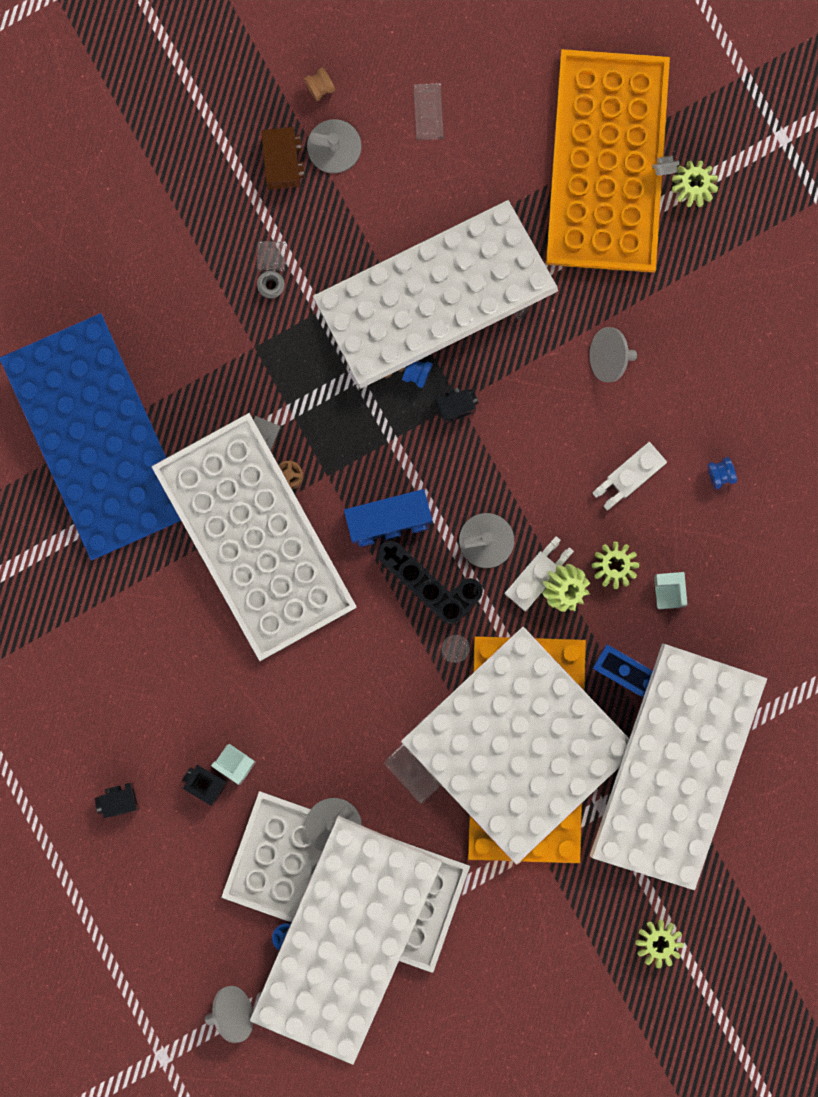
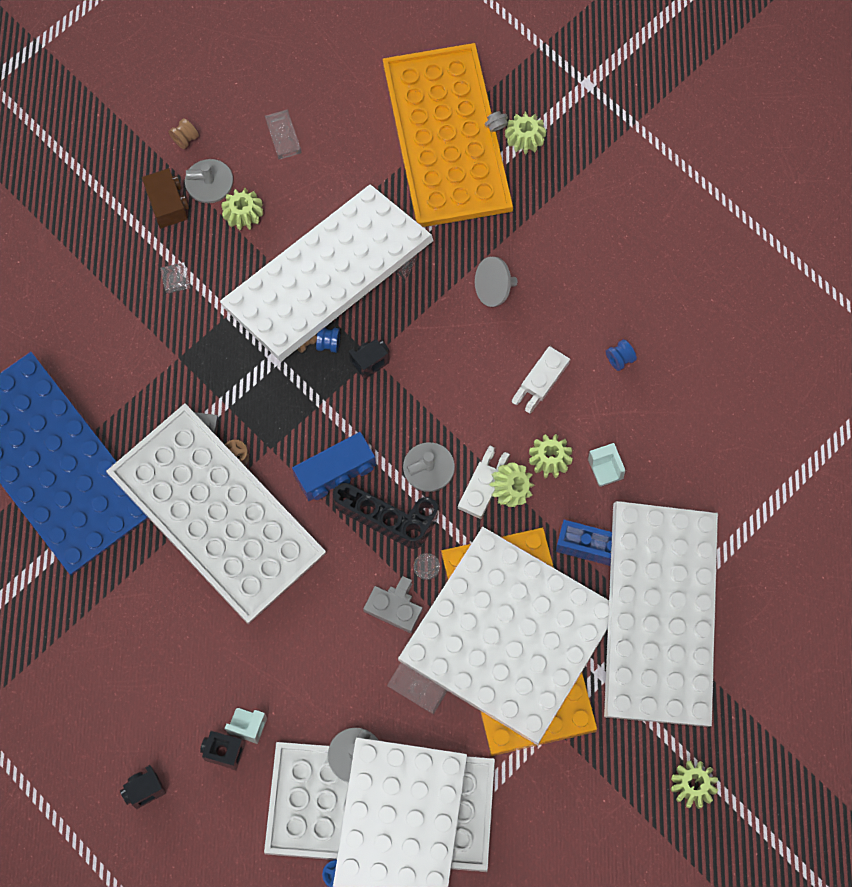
camera: 15 degrees left, 15 degrees down
light grey plate [257,271,285,298] -> none
none -> yellowish green gear [222,188,263,230]
none -> light grey hinge [363,576,423,633]

